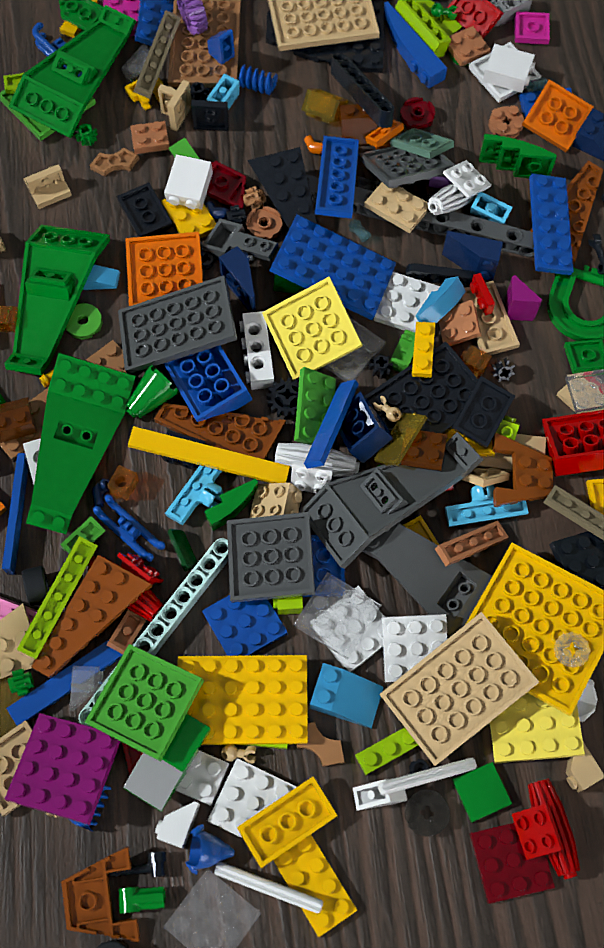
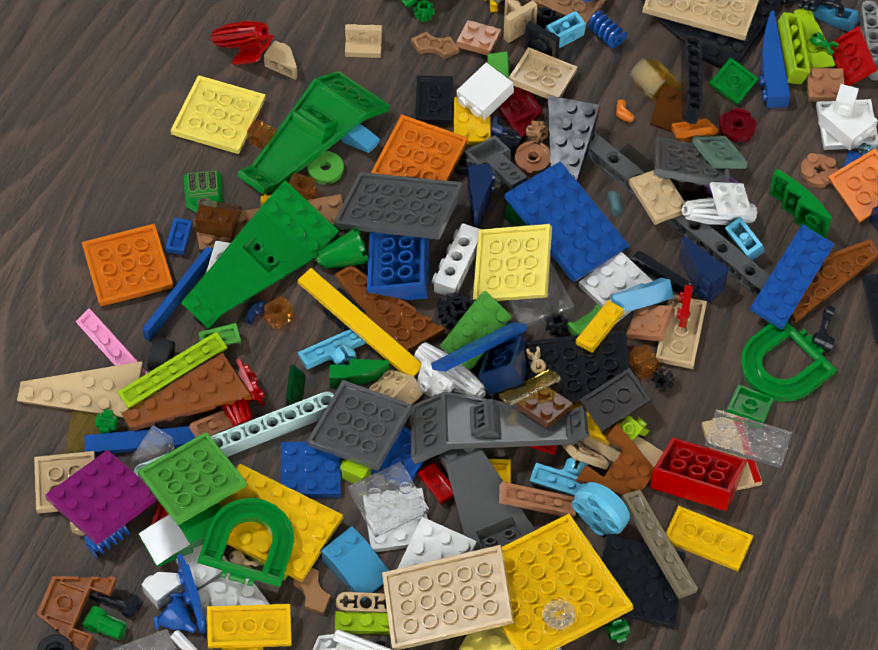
camera: 30 degrees right, 10 degrees down
blue piece [93,494,165,562] -> none
blue plate [315,136,359,219] -> none
magenta slope [505,275,542,321] -> none
none -> blue plate [176,554,207,634]
none -> green piece [197,498,294,587]
none -> clear orange brick [289,173,317,200]
none -> tan beam [336,592,387,613]
none -> red plate [418,463,454,505]
none -> tan plate [509,47,578,99]
none -> medium azure piece [571,482,630,536]
none -> green tile [708,57,759,106]
none -> white brick [833,84,859,116]

